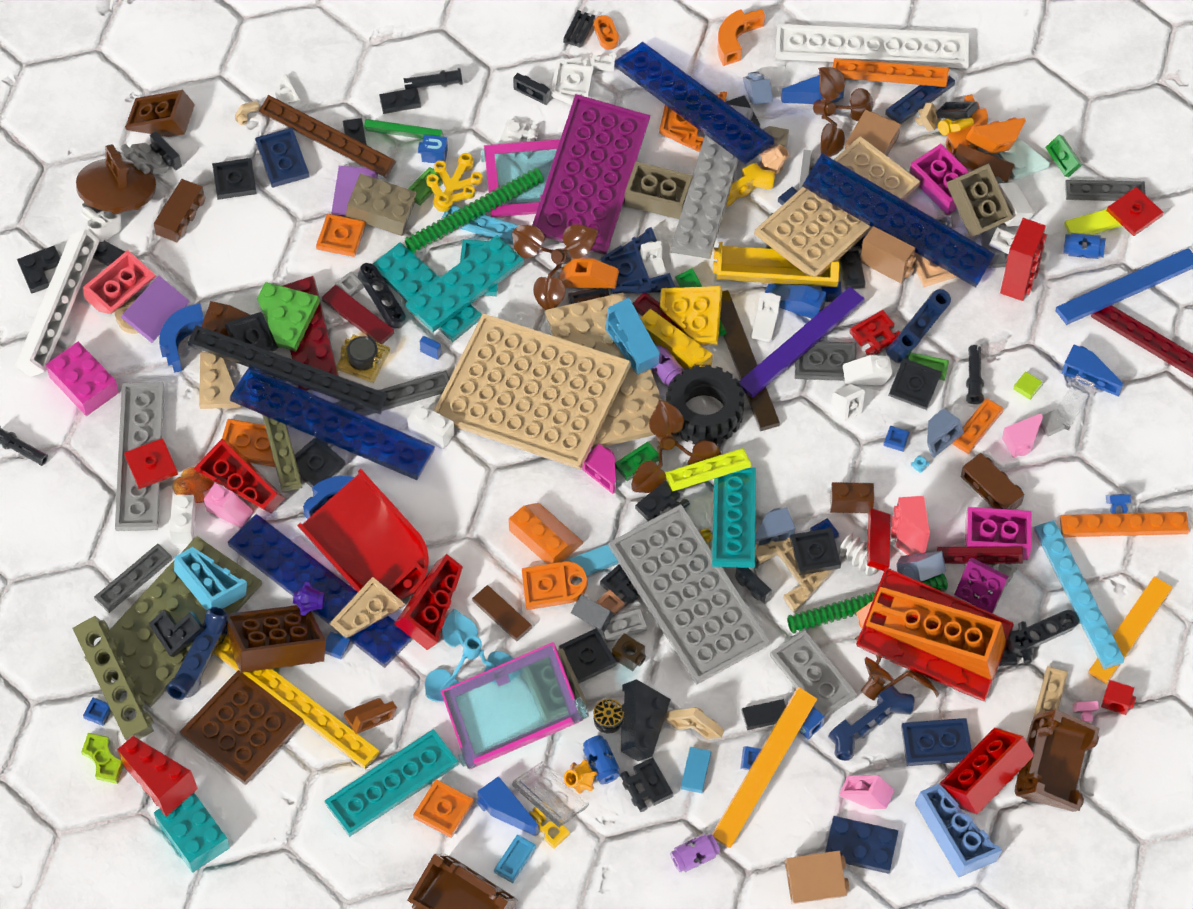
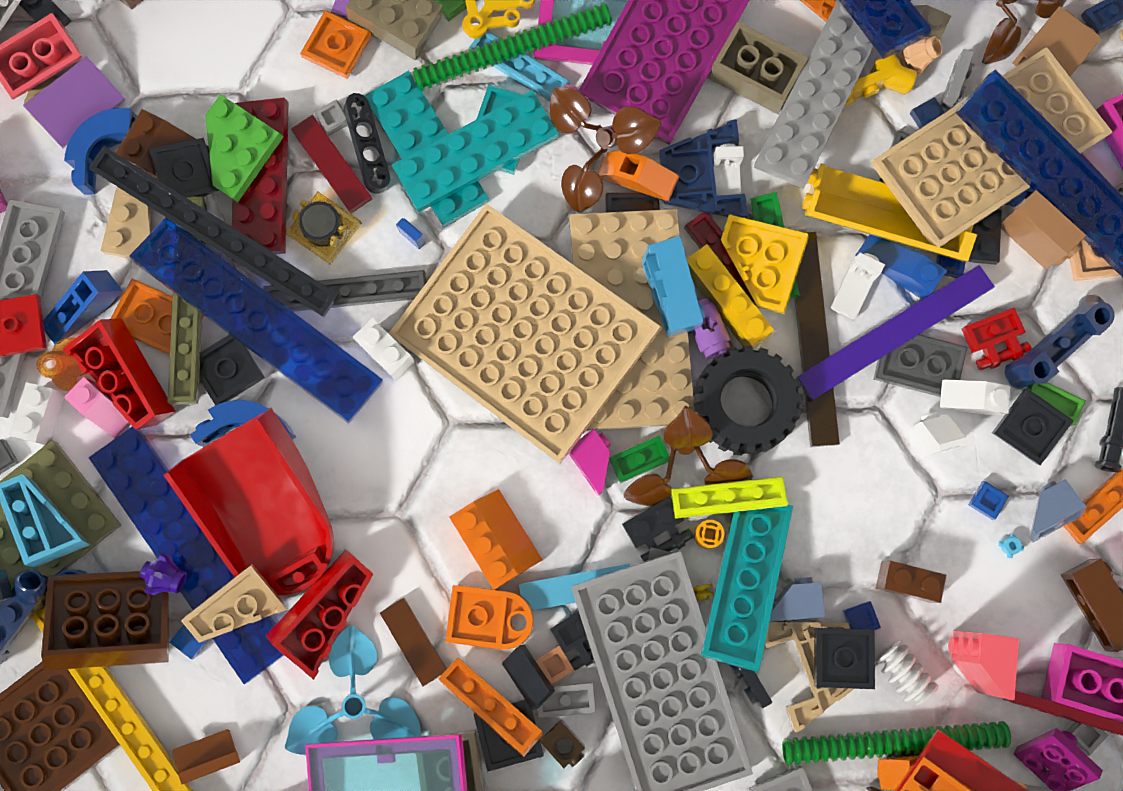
camera: 15 degrees right, 20 degrees up
red tile [867,508,891,571] -> none
sand blue slope [896,551,946,582] -> none
none -> blue slope [43,270,122,345]
none -> orange plate [438,657,543,757]
none -> light orange wheel [694,520,725,549]

